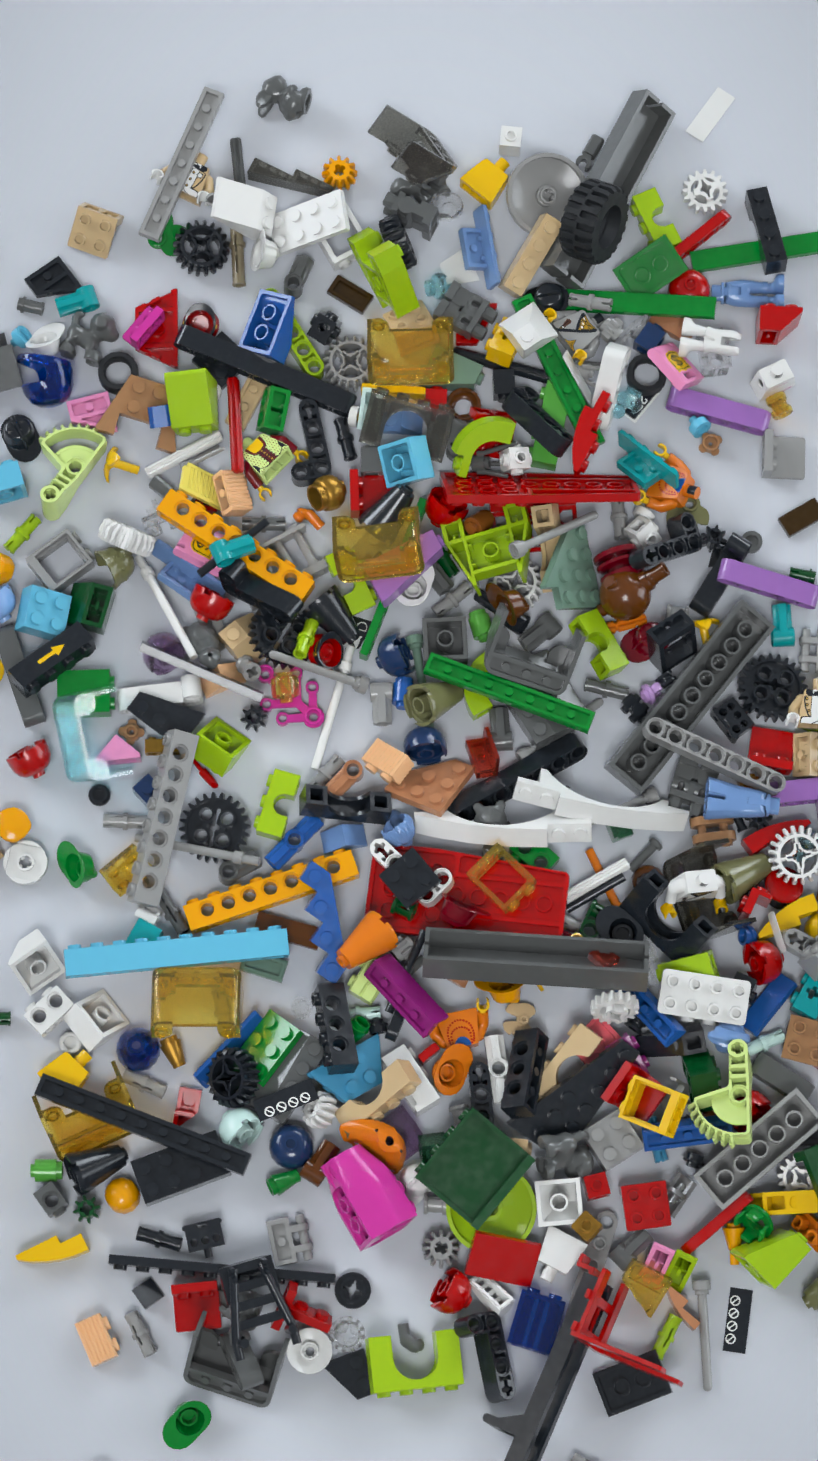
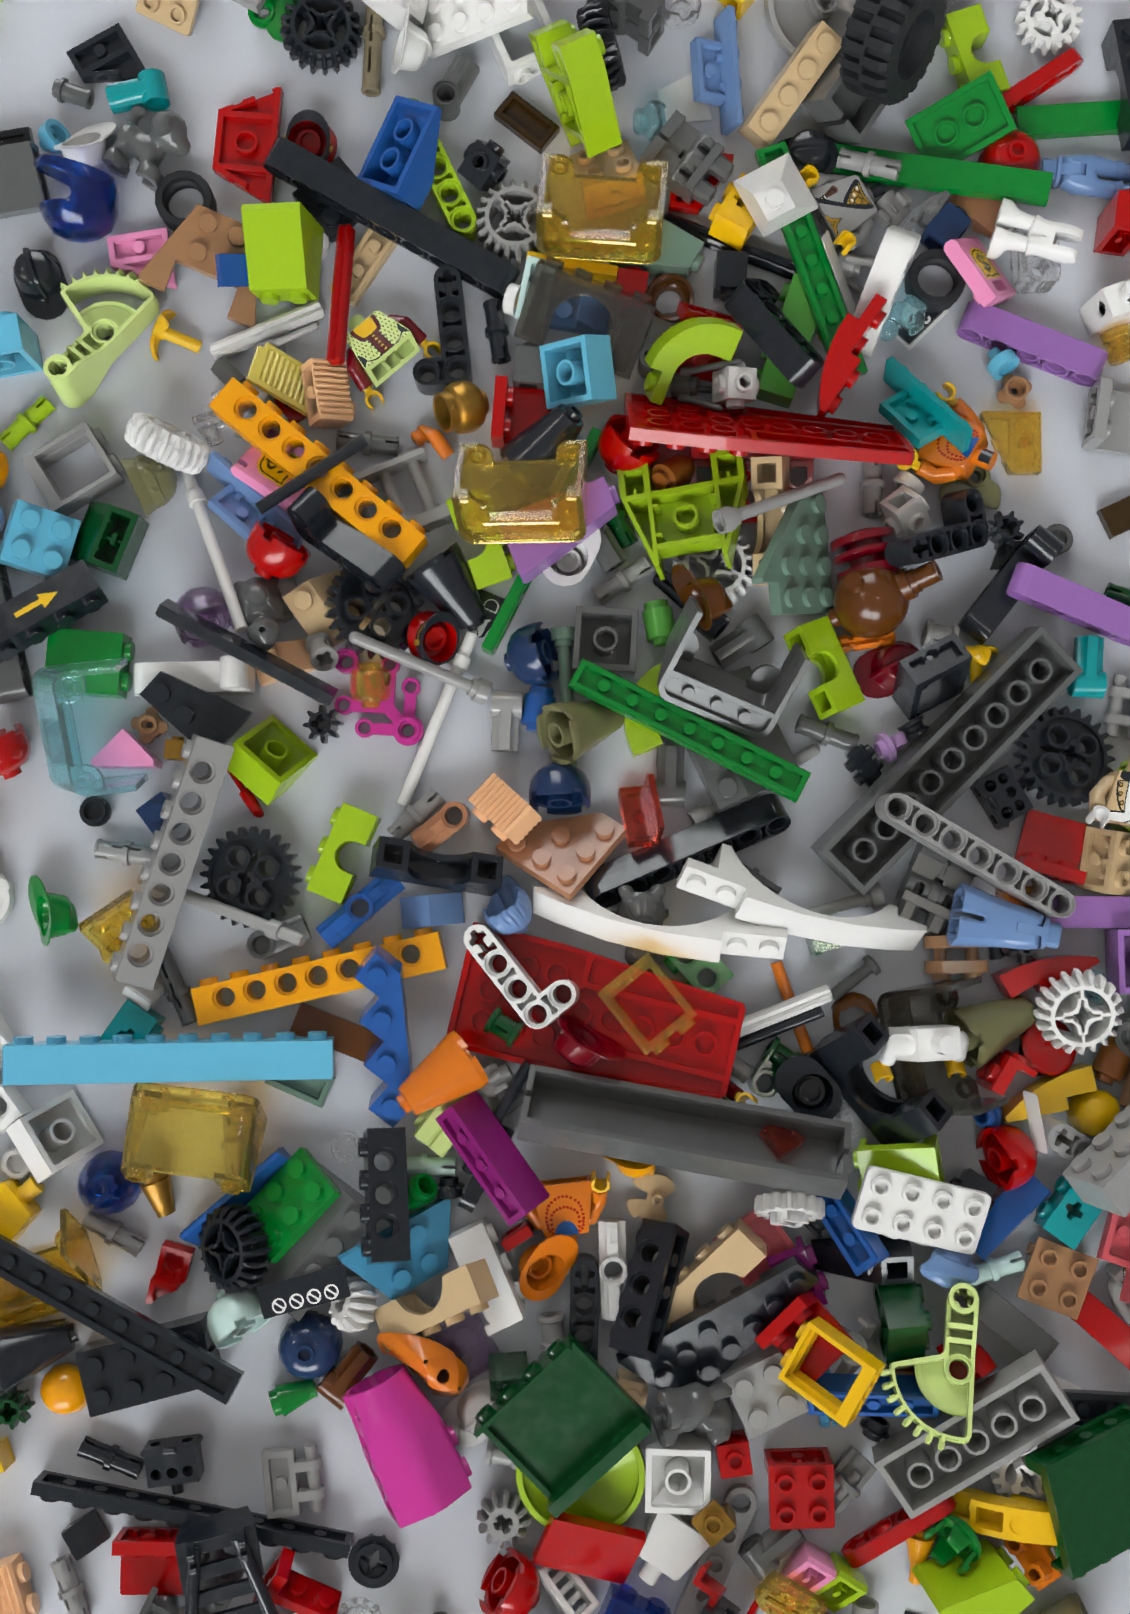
camera: 10 degrees right, 10 degrees up
dark pink bracket [122,306,165,350] -> none
teal piece [209,534,256,568] -> none
green brick [256,385,291,435] -> none
lime pin [293,618,319,660] -> none
black plate [378,847,442,910] -> none
none -> clear yellow wing [979,411,1042,475]

